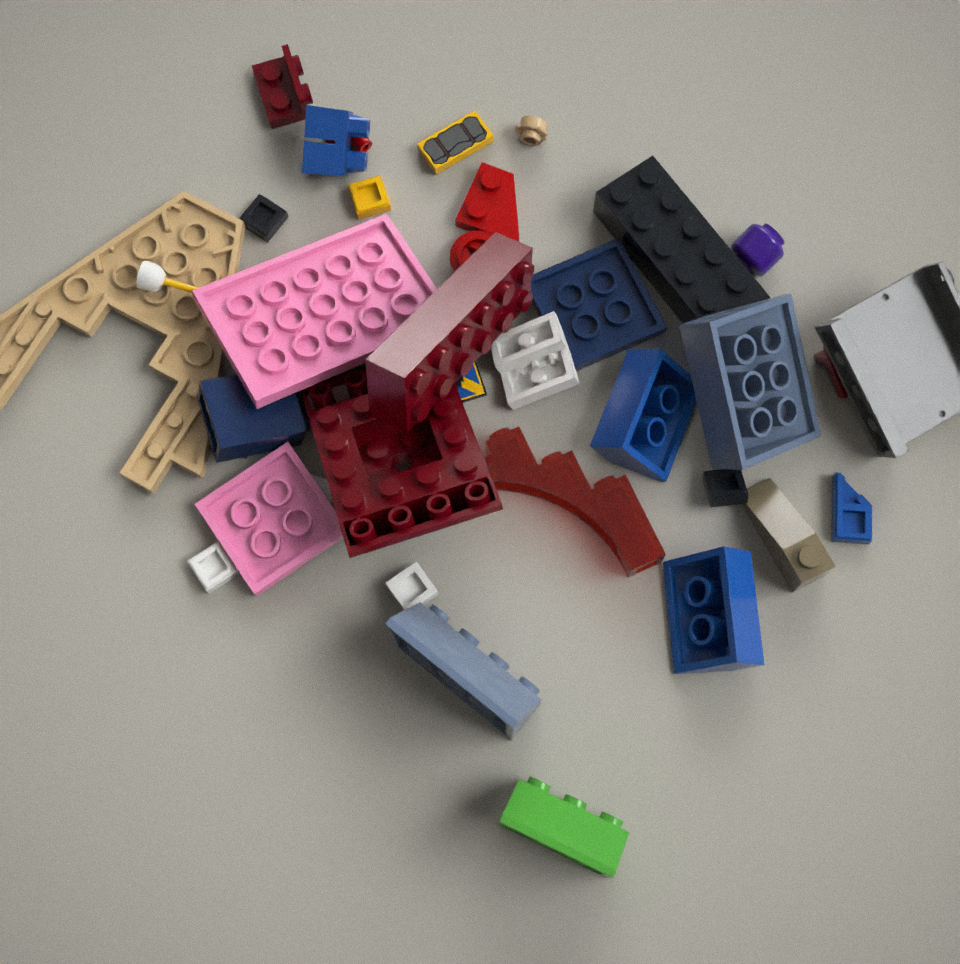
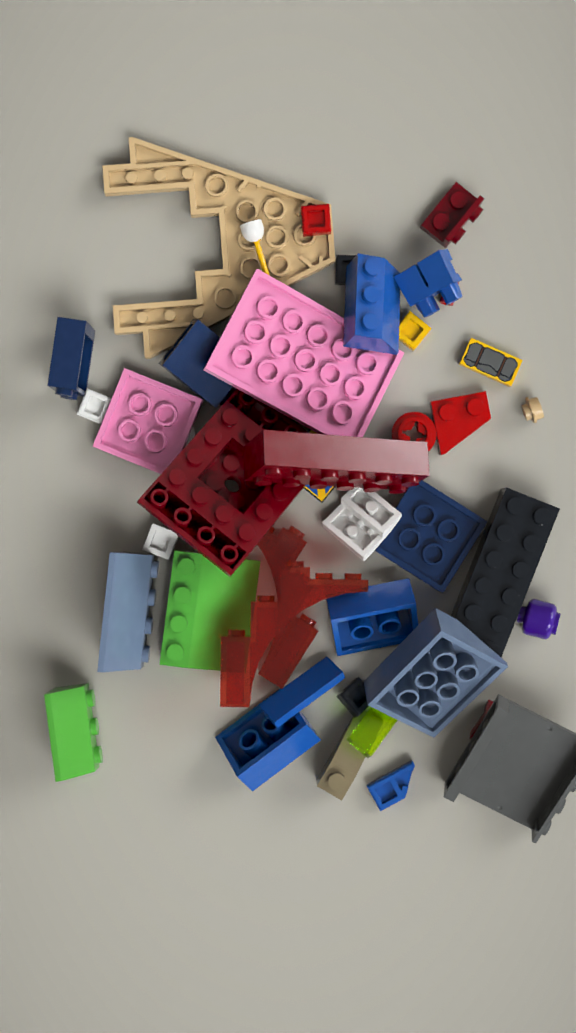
camera: 55 degrees right, 15 degrees up
none -> dark blue window [47,317,95,400]
none -> bright green slope [159,550,261,673]
none -> clear red arch [220,561,368,707]
none -> blue tile [259,656,345,728]
none -> red tile [301,204,331,237]
none -> blue slope [343,253,400,355]
none -> clear neon green tile [346,707,397,758]

